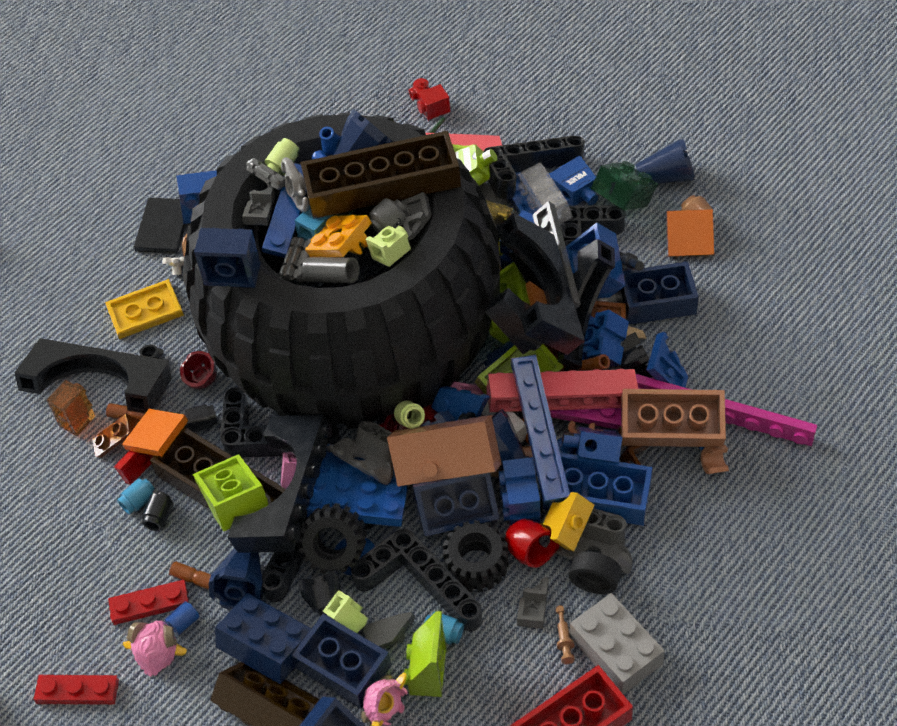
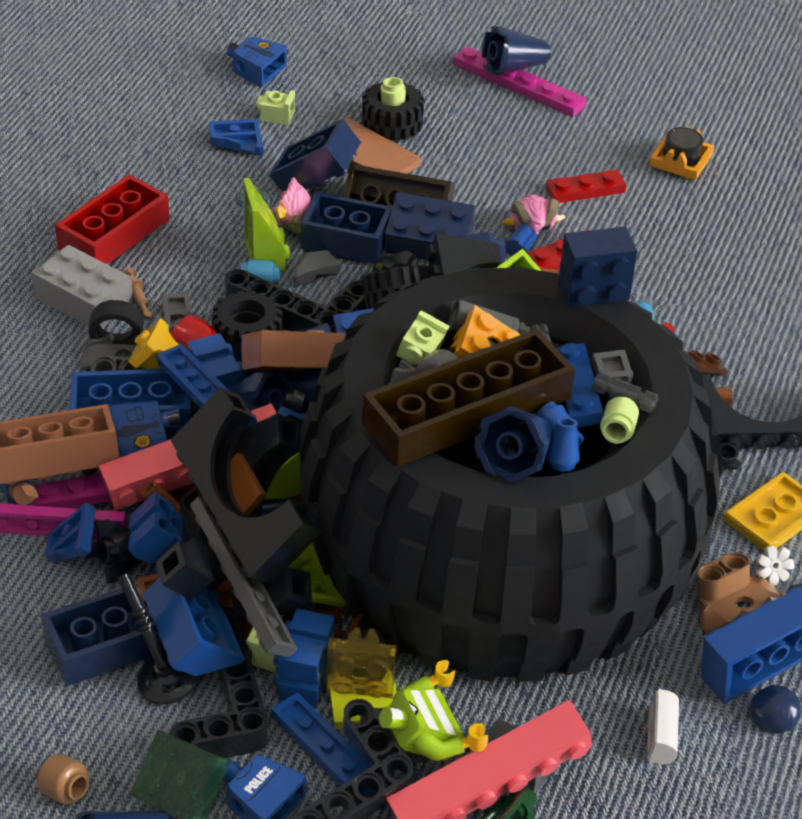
camera: 155 degrees right, 10 degrees down
clear orange brick [47,380,95,436] -> none
light grey piece [281,157,309,212] -> none
yellowish green brick [323,590,368,633] -> none
clear brick [517,162,573,224] -> none
orange tile [666,209,714,257] -> none

